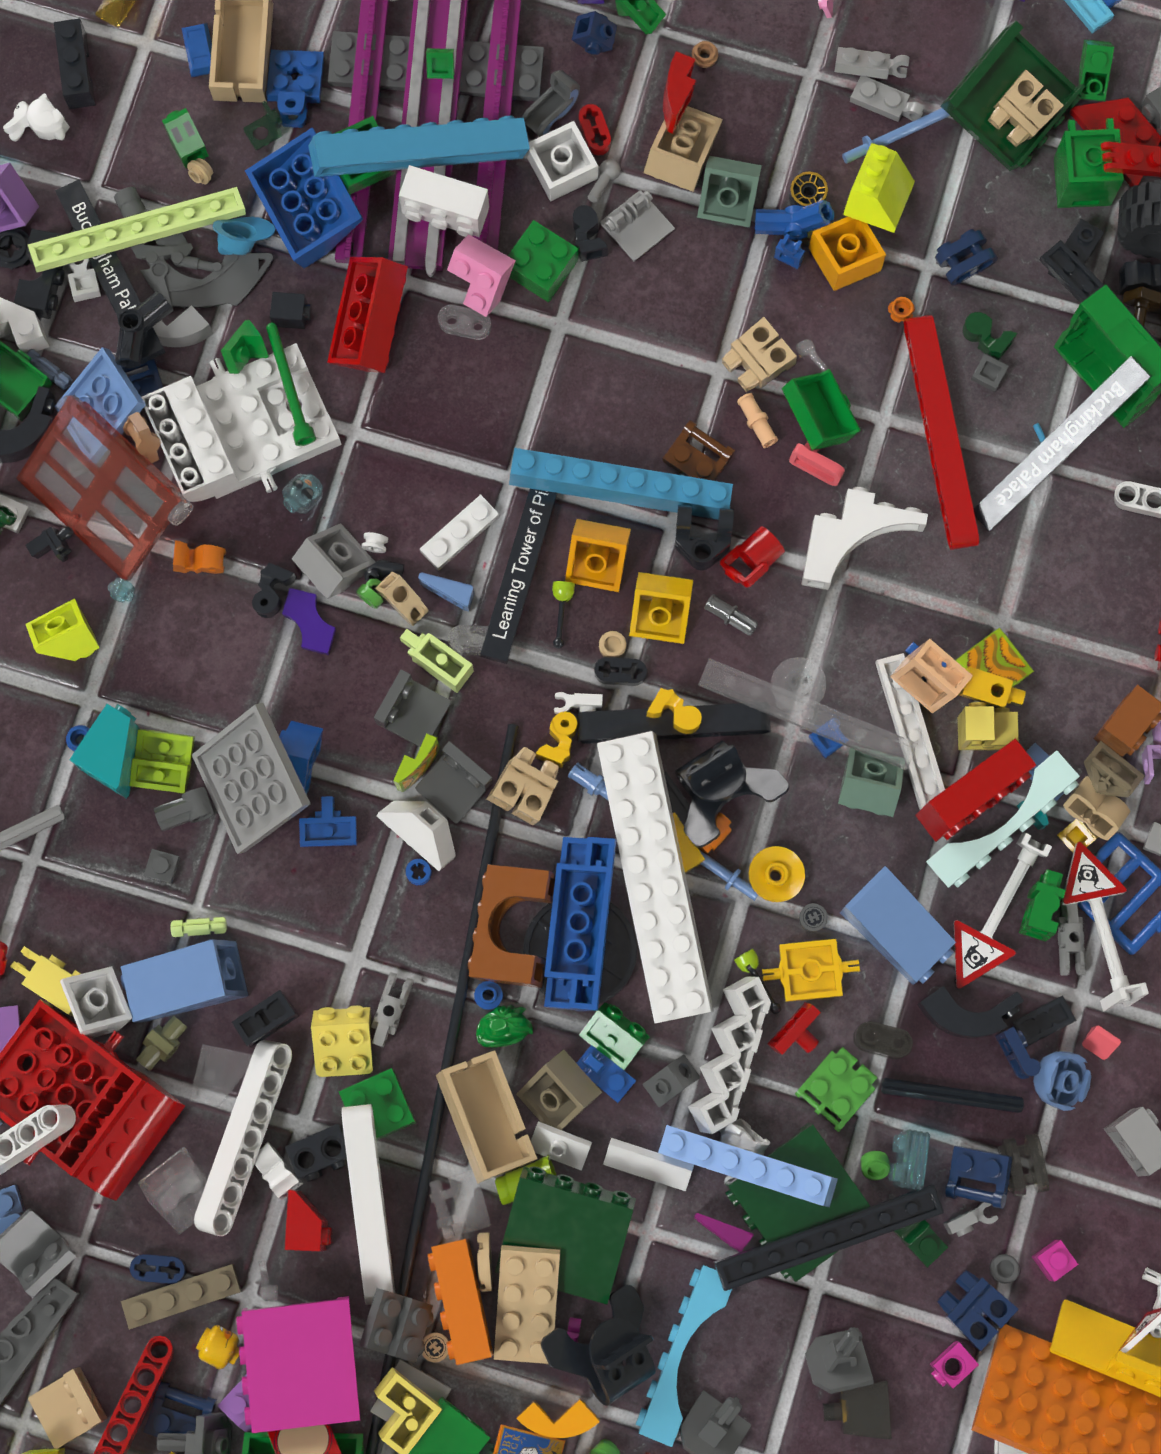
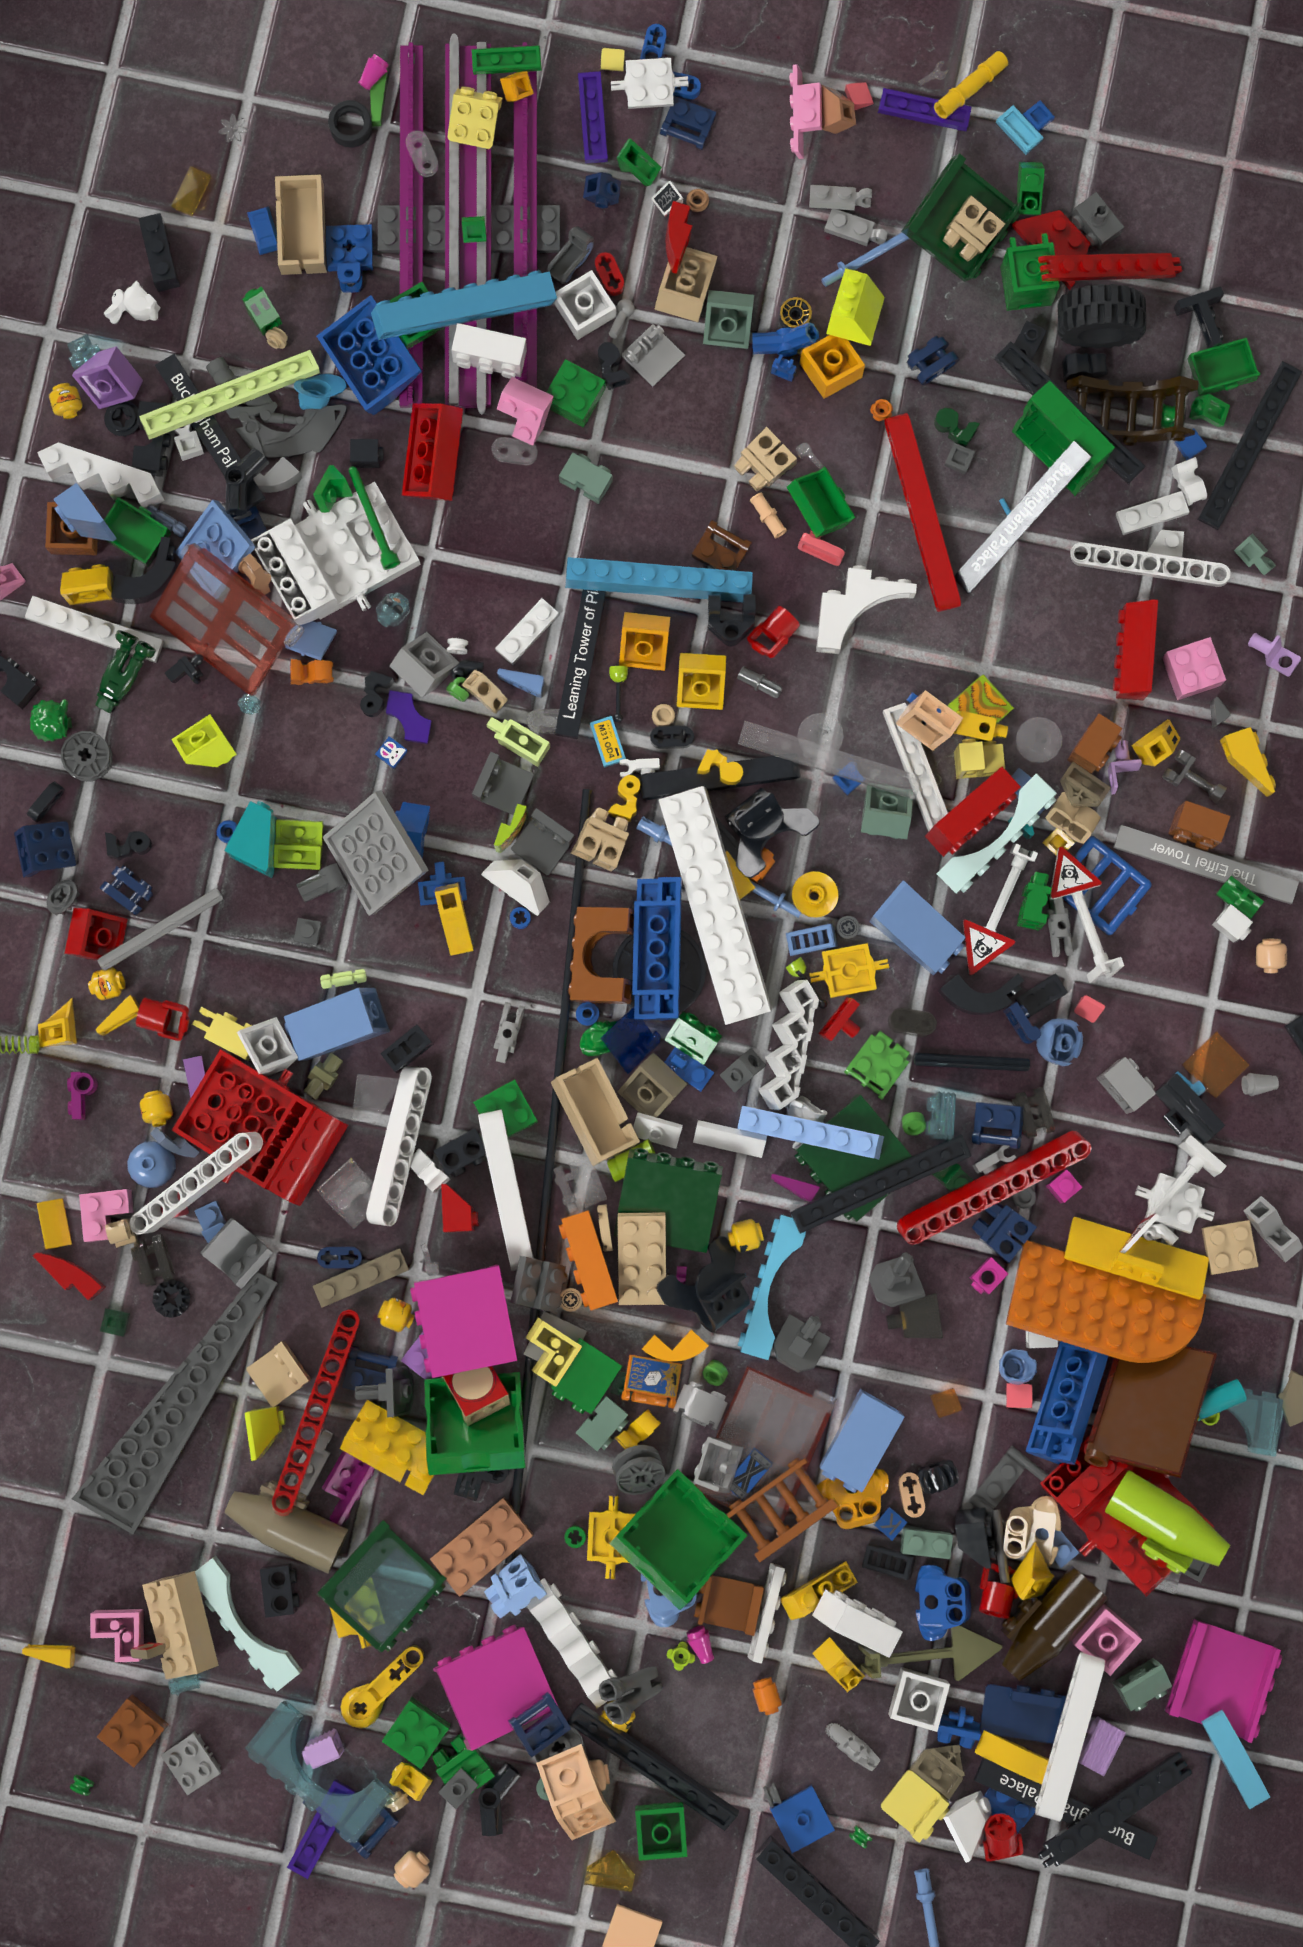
camera: 10 degrees left, 5 degrees up
clear green bracket [243,101,282,150] -> none
light yellow bracket [311,1005,373,1077] -> none
none -> medium blue piece [285,621,337,661]
none -> tile [375,736,408,769]
none -> yellow slope [435,883,474,956]
none -> sand green brick [559,453,613,504]
none -> tile [590,716,626,768]
none -> clear blue hinge [600,1008,661,1074]
none -> slope [651,181,683,217]
none -> yellow head [727,1219,764,1252]
none -> medium blue slope [786,924,838,956]
none -> red beam [897,1131,1092,1245]
none -> clear piece [1016,717,1062,763]

